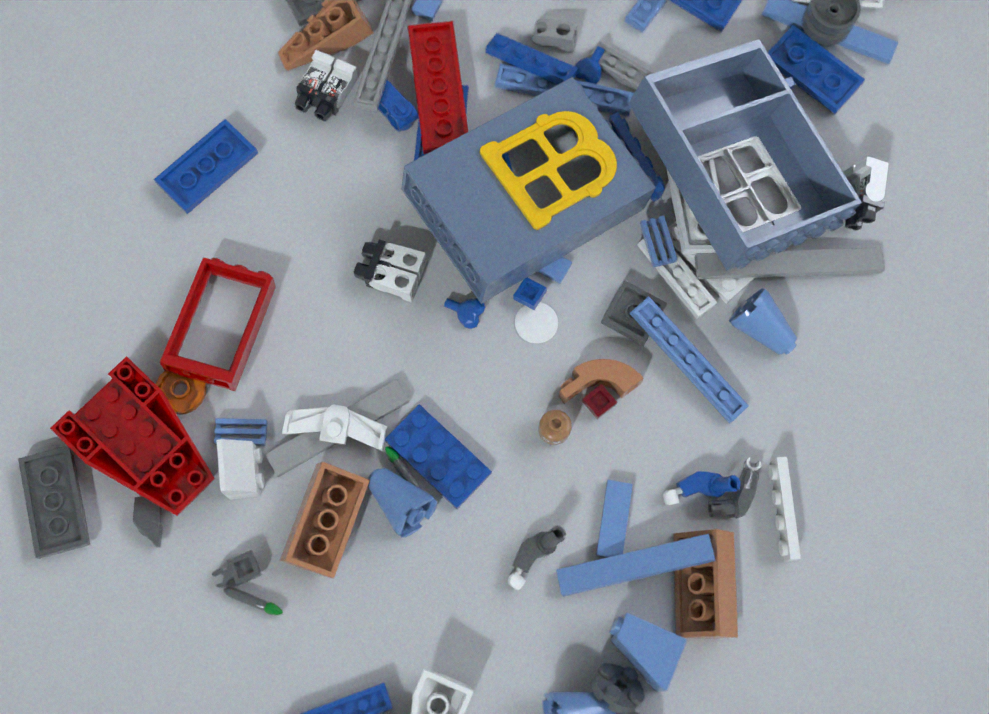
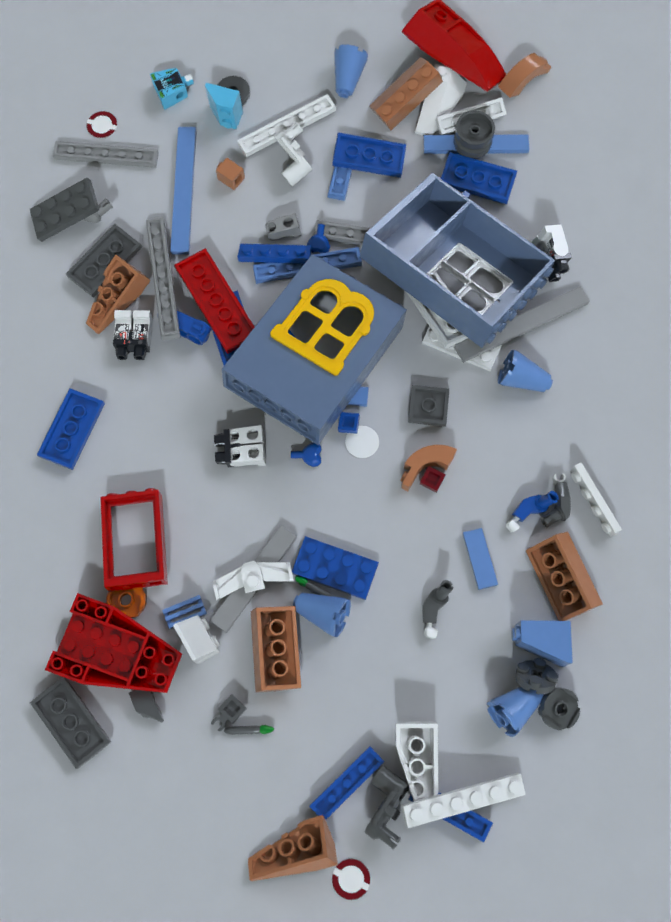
camera: 15 degrees left, 0 degrees up
medium nougat head [538,410,572,445] -> none
medium blue tile [556,534,716,597] -> none
blue plate [608,112,665,202] -> none
medium blue tile [629,296,749,423] -> none
white plate [637,232,717,319] -> none
medium blue tile [640,216,678,268] -> none

